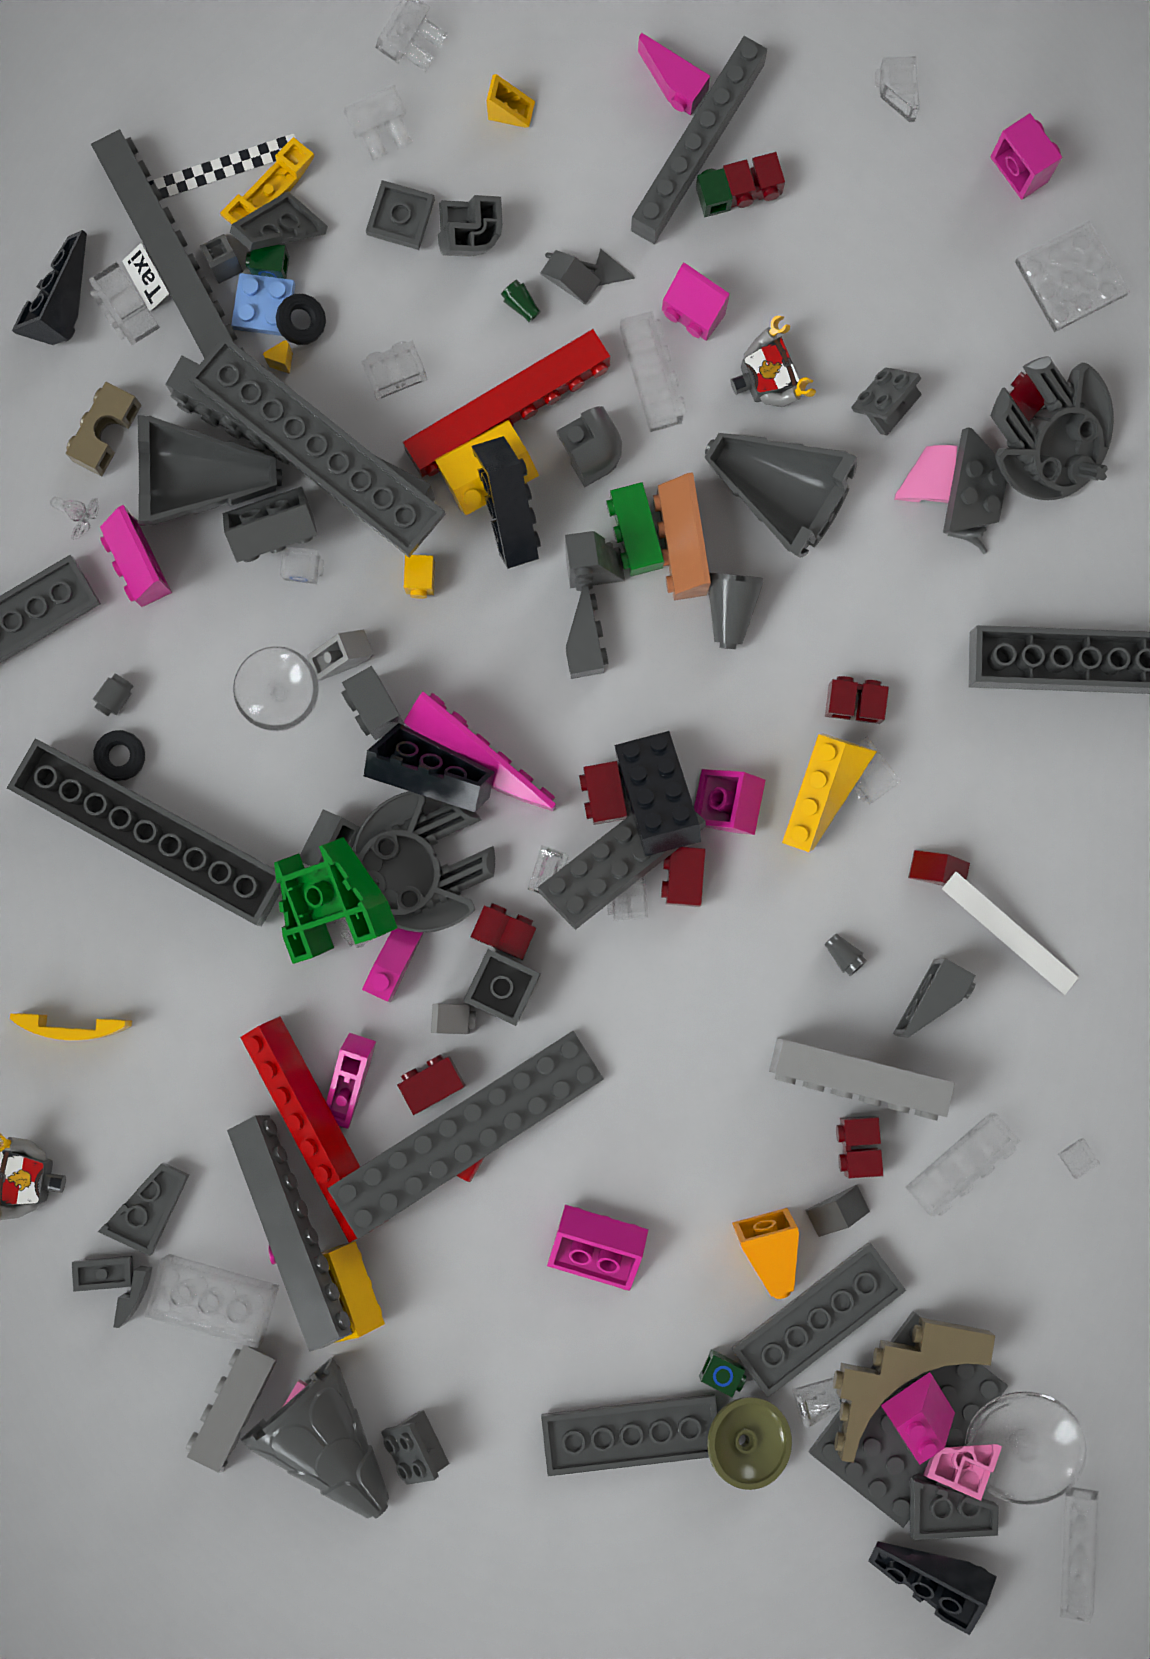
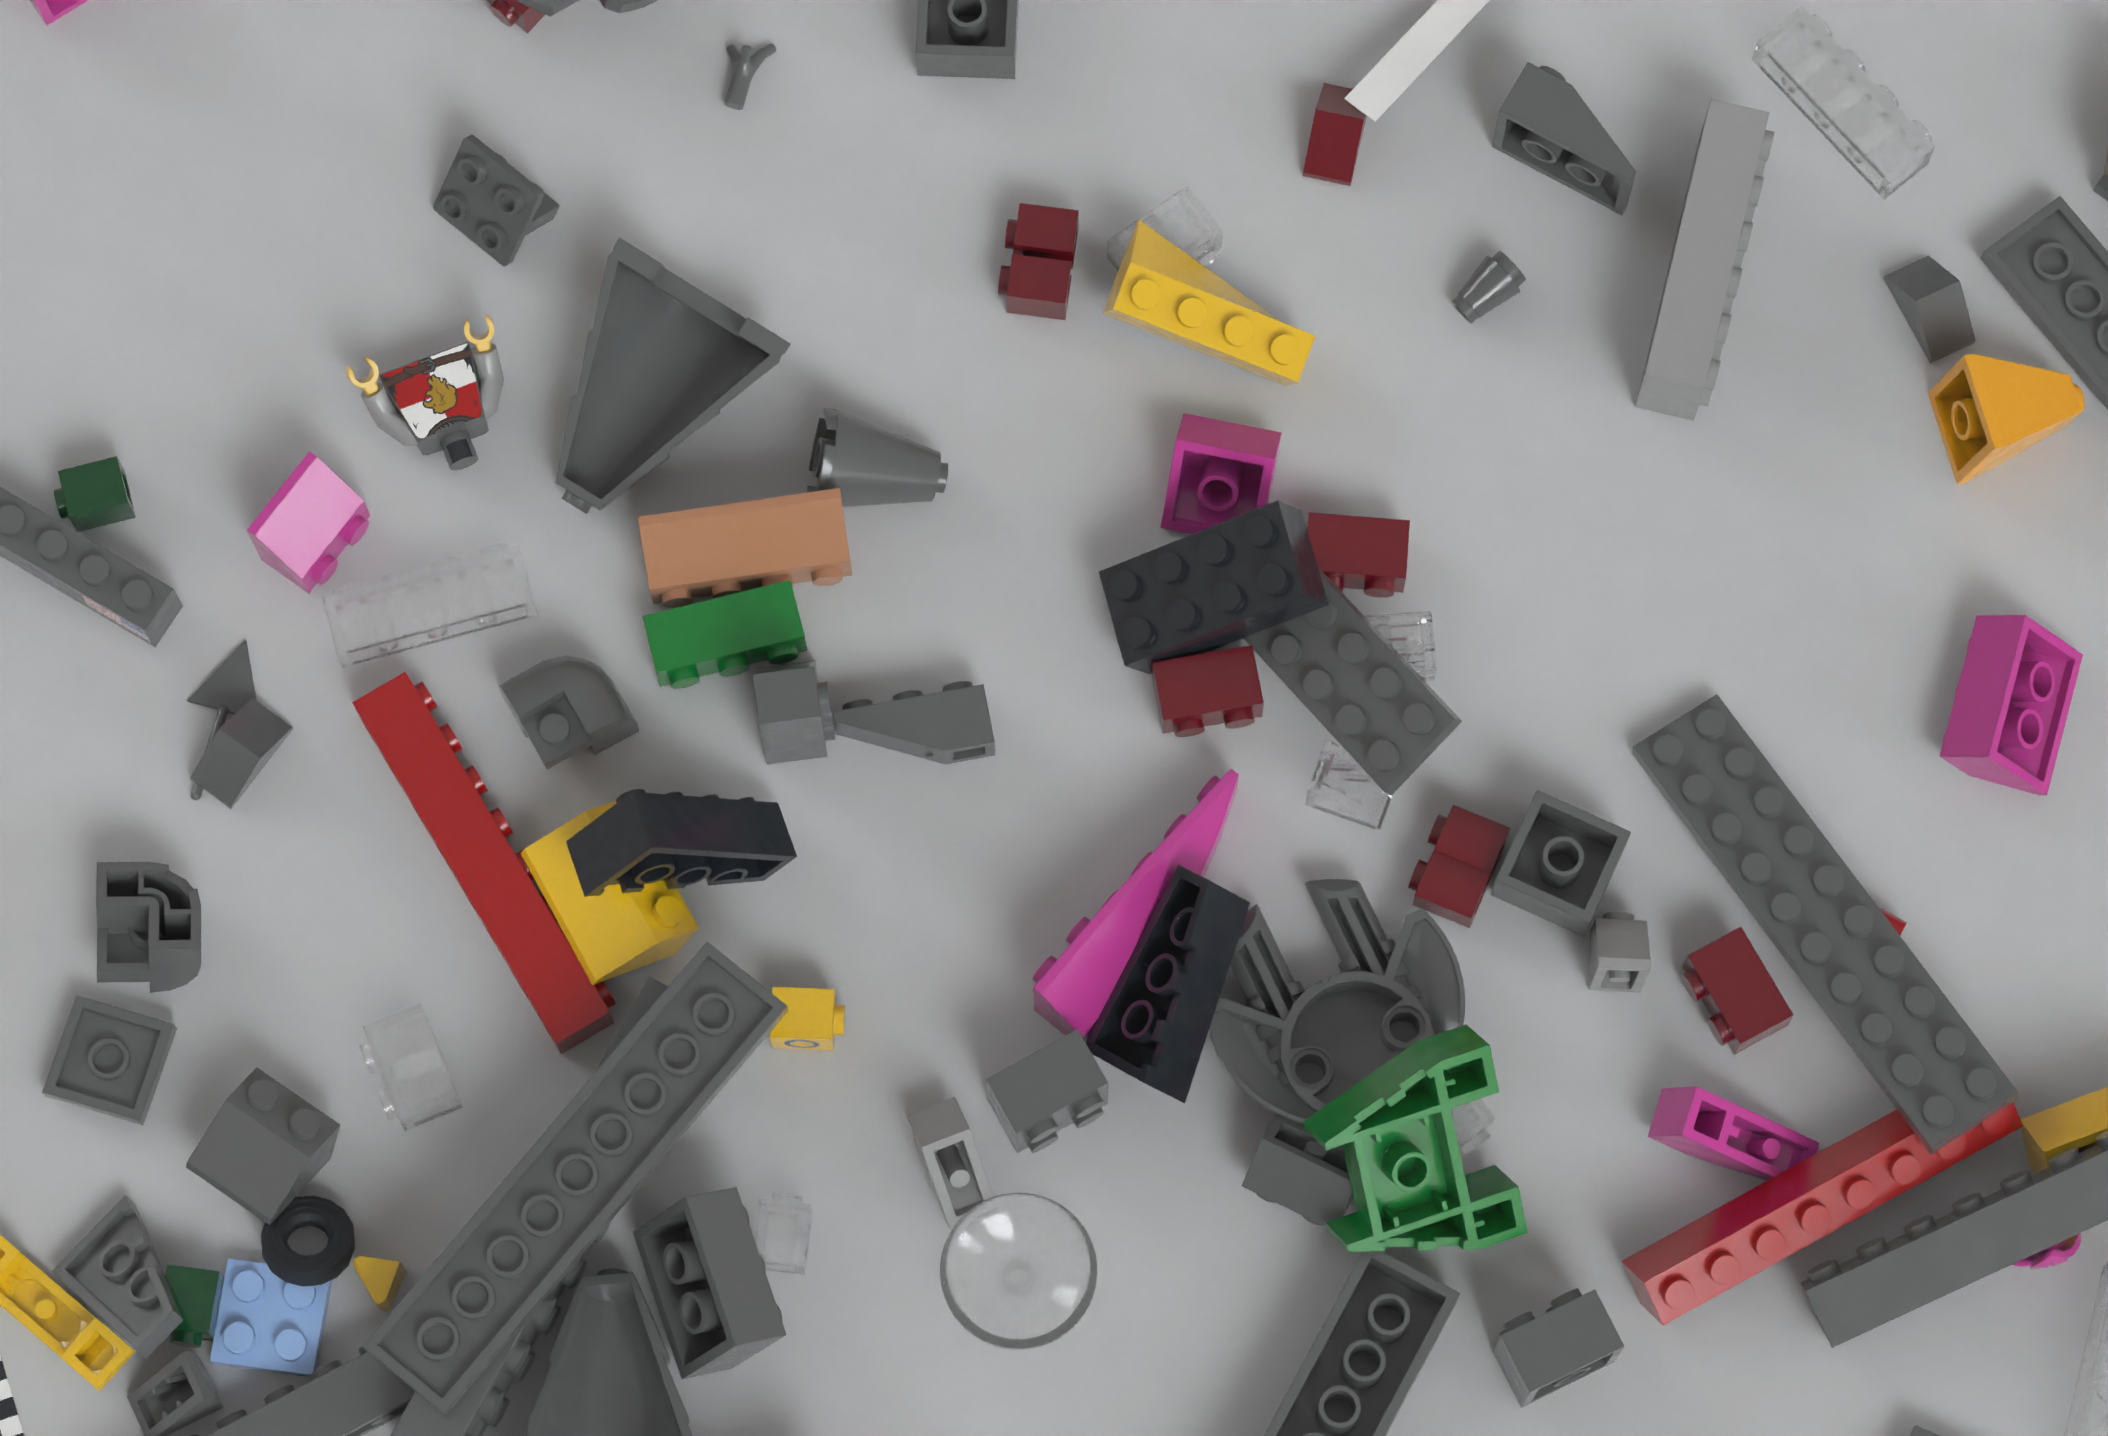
camera: 90 degrees left, 10 degrees down
dark pink slope [362,928,424,1002] -> none
dark green cone [501,279,541,322] -> none
dark red piece [723,152,785,208] -> none
dark red piece [836,1116,884,1179] -> none
bright pink slope [894,445,957,503] -> none
dark grey wing [943,427,1007,534] -> none
none -> dark grey slope [186,1067,340,1225]
none -> dark grey brick [1493,1288,1624,1408]

